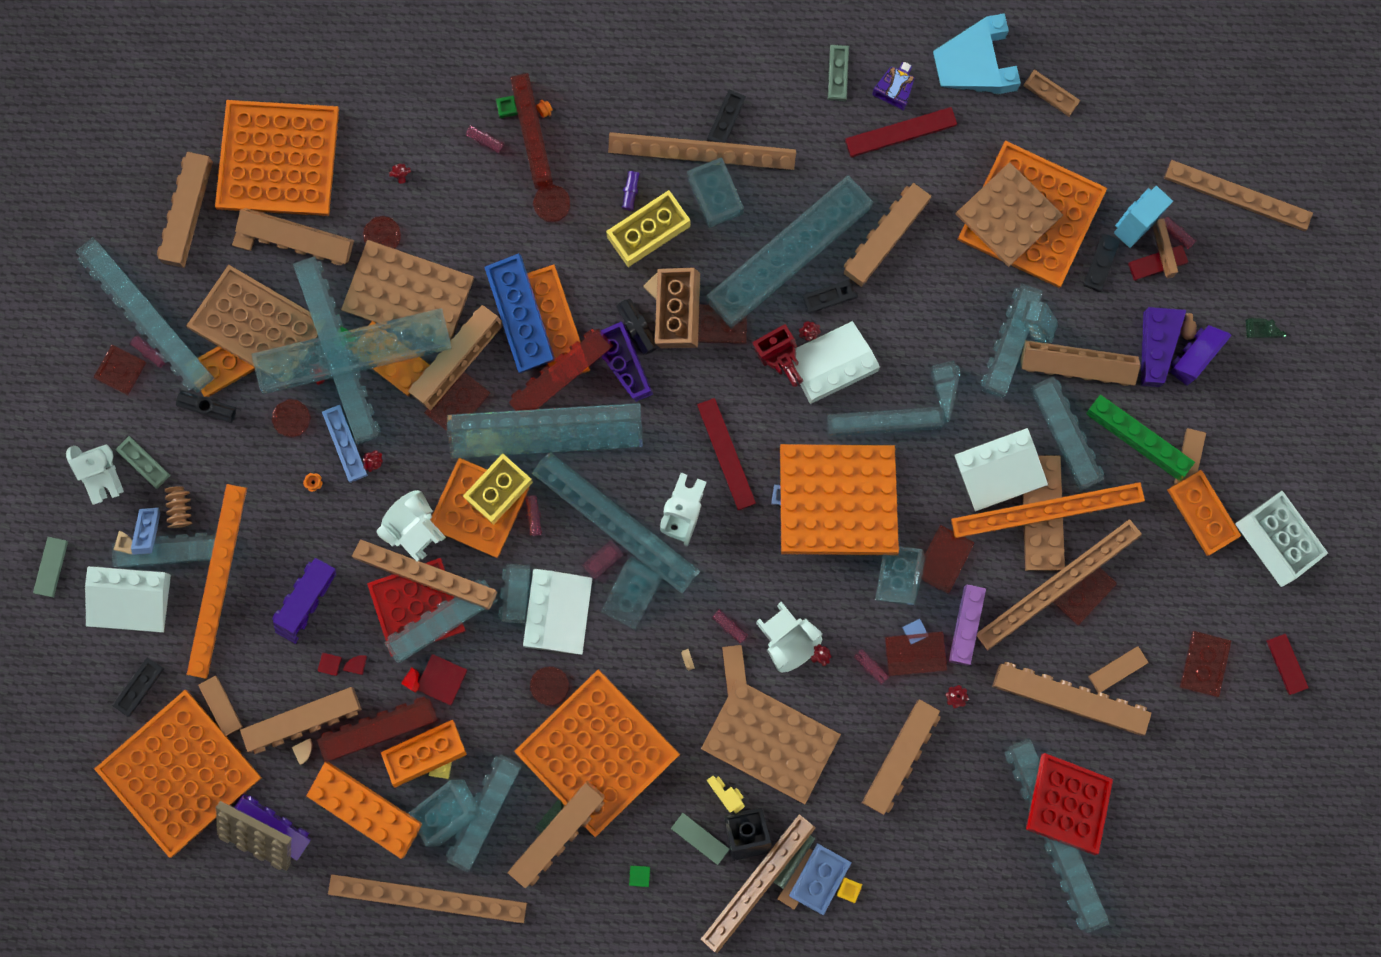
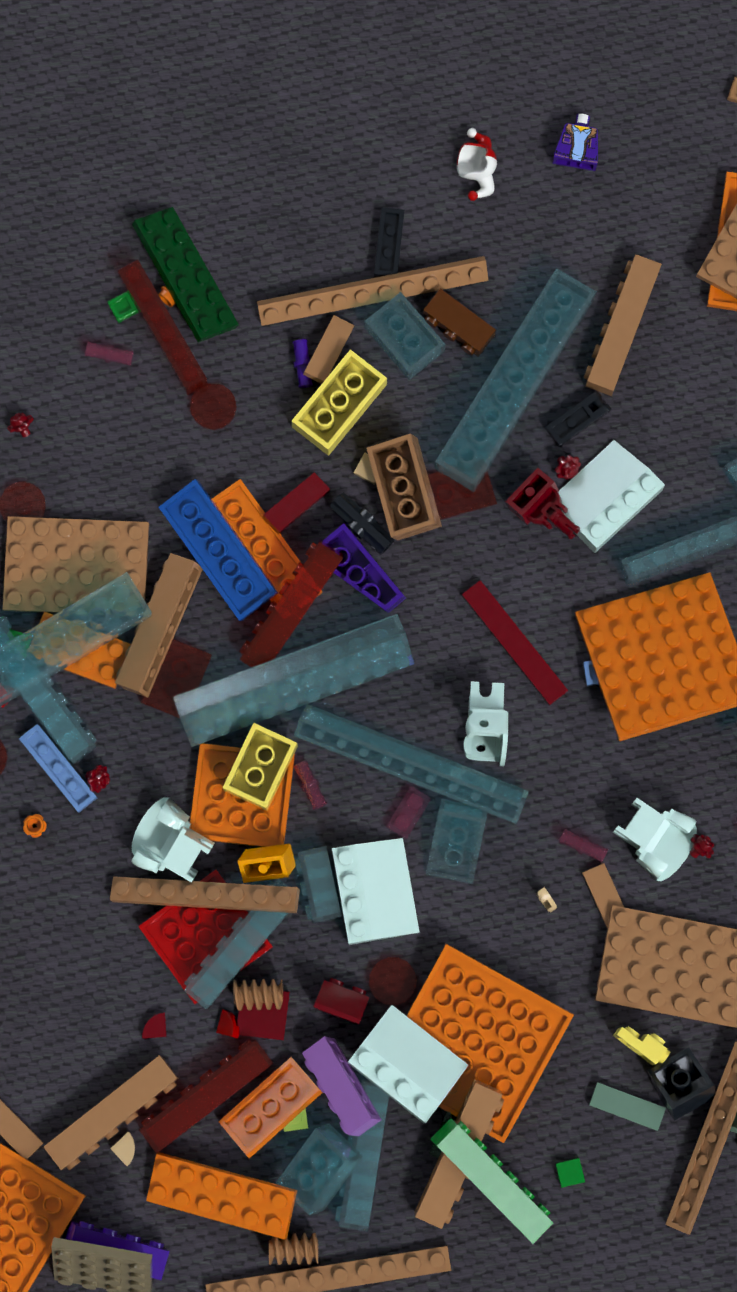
camera: 15 degrees left, 0 degrees up
dark purple wedge [272,558,336,644] -> none
dark red tile [317,652,342,676] -> none
sand green tile [828,45,849,101] -> none
dark red tile [845,107,957,157] -> none
medium azure wedge [933,13,1021,94] -> none
none -> dark green plate [132,207,239,343]
none -> medium nougat piece [233,979,283,1011]
none -> light orange brick [238,843,296,883]
none -> dark red tile [262,472,330,534]
none -> medium nougat piece [269,1233,318,1265]
none -> medium lavender brick [302,1036,382,1136]
none -> medium nougat tile [303,315,355,384]
none -> dark red slope [314,978,369,1025]
none -> light aqua slope [347,1005,468,1123]
none -> reddish brown brick [423,288,496,357]
none -> brick [430,1118,553,1244]
none -> white piece [457,128,497,201]

